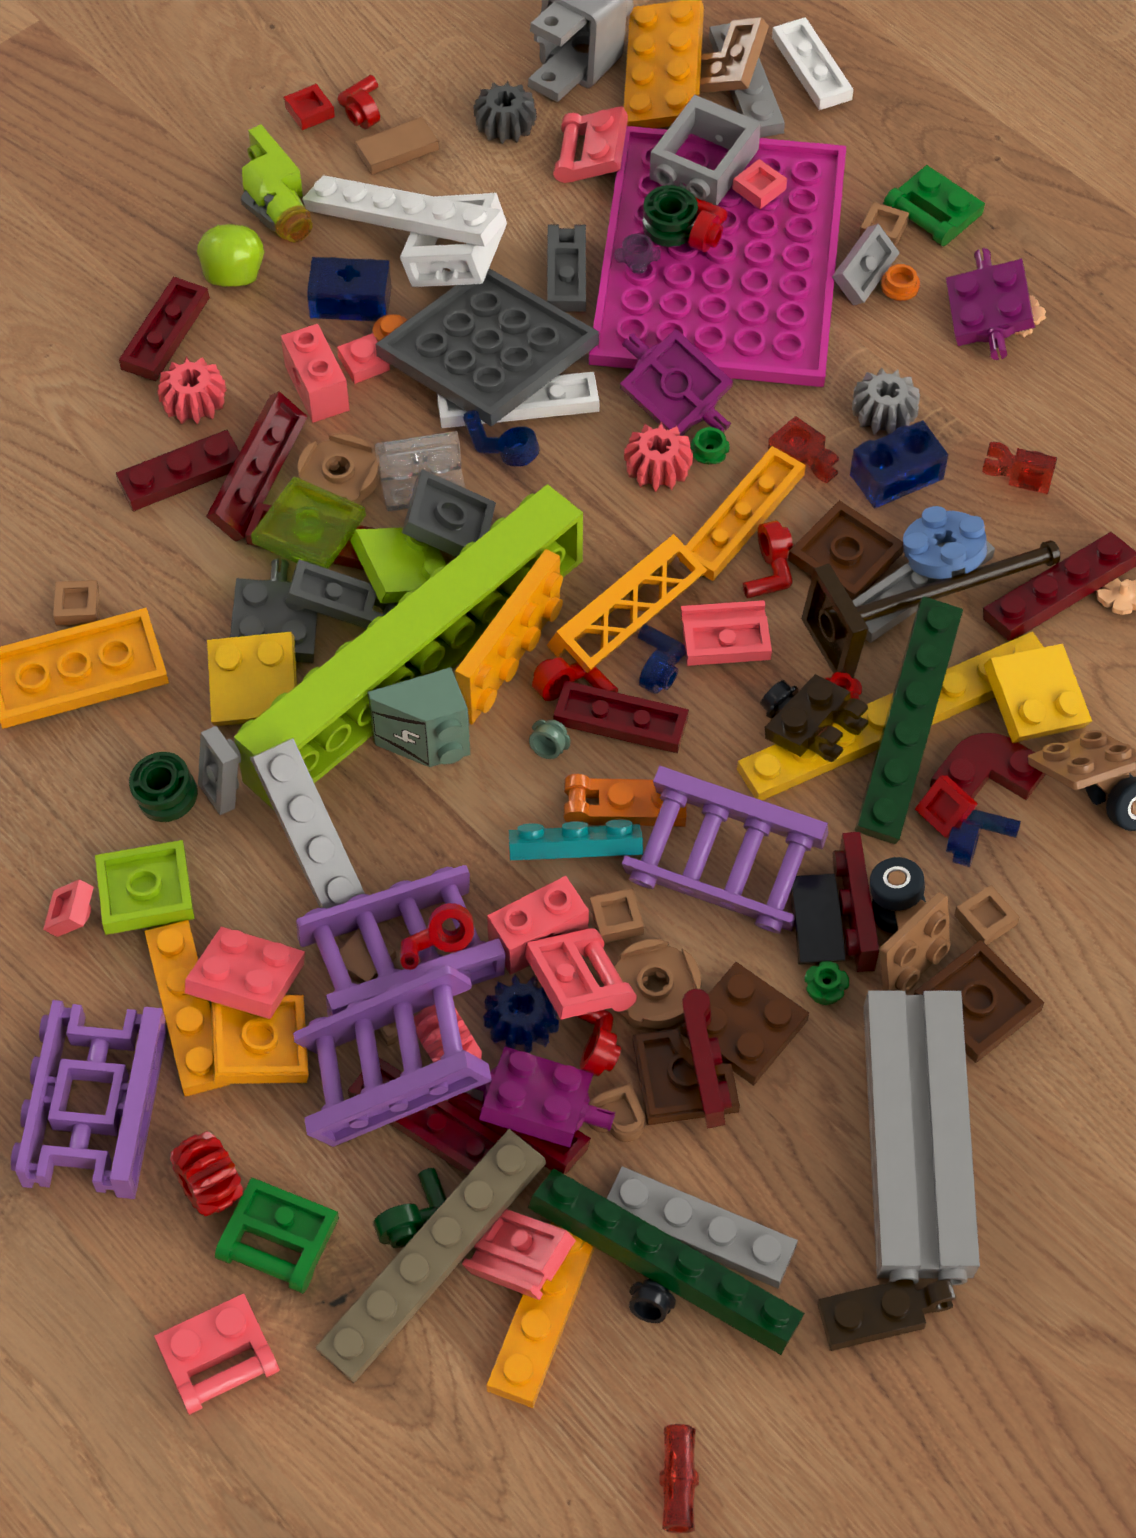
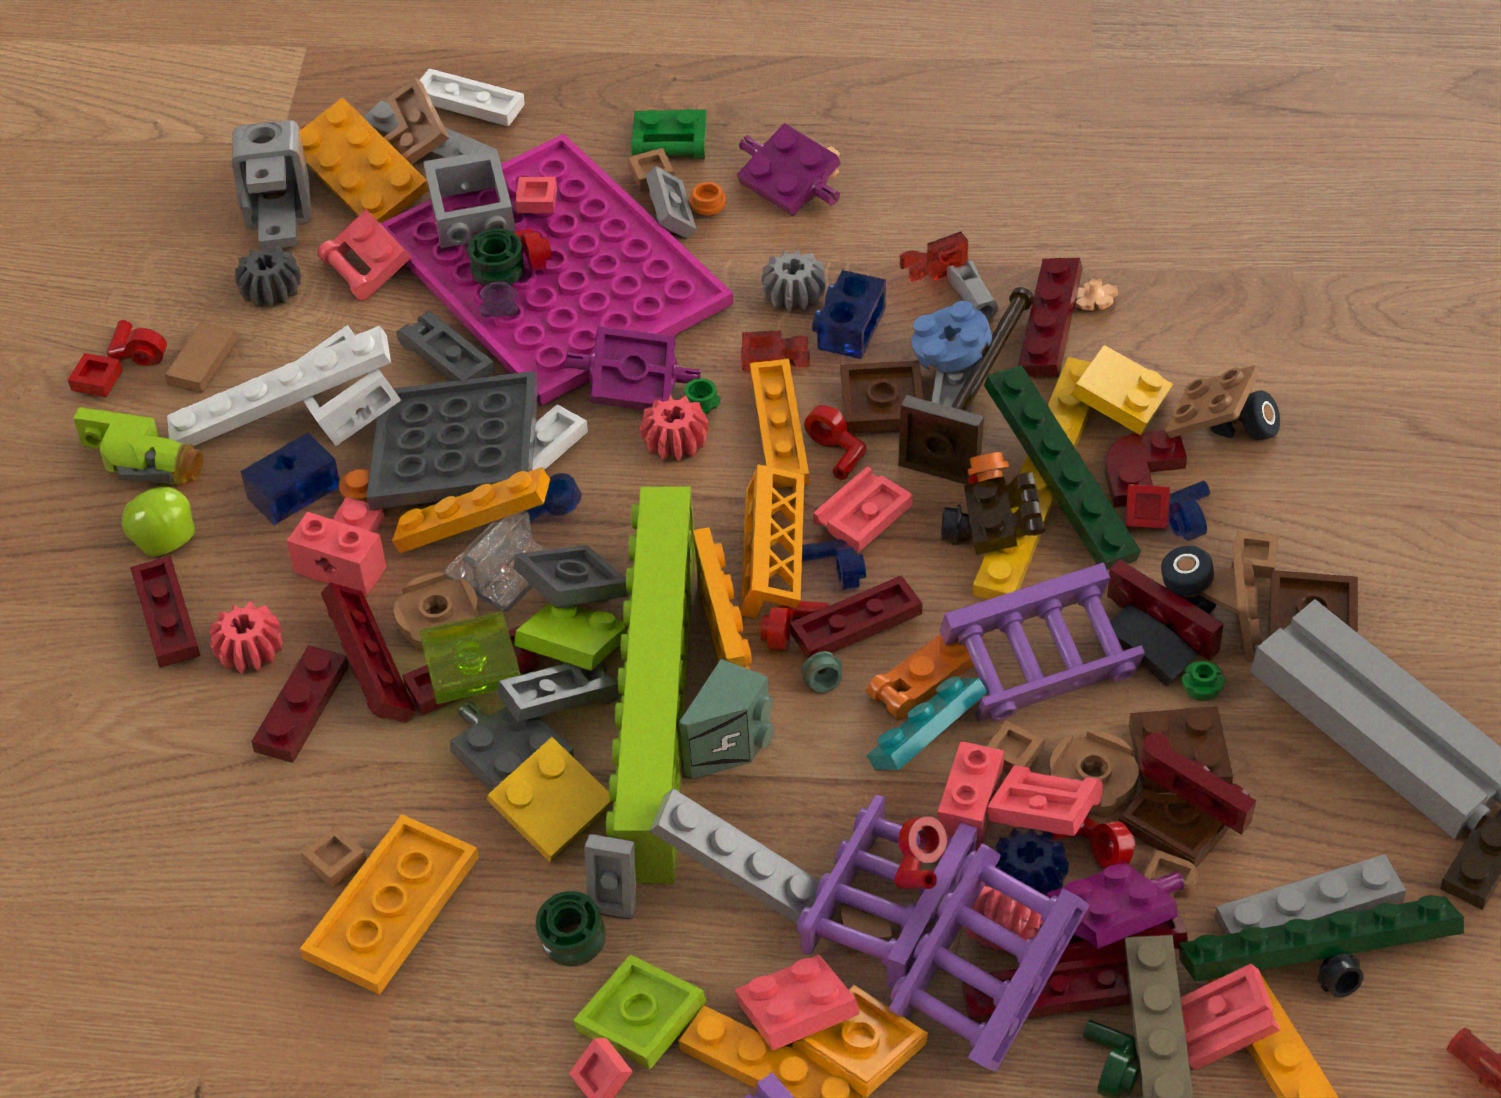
camera: 40 degrees left, 10 degrees down
none -> light orange plate [392,467,550,553]
none -> light grey bar [947,260,998,319]
none -> orange plate [968,452,1009,482]

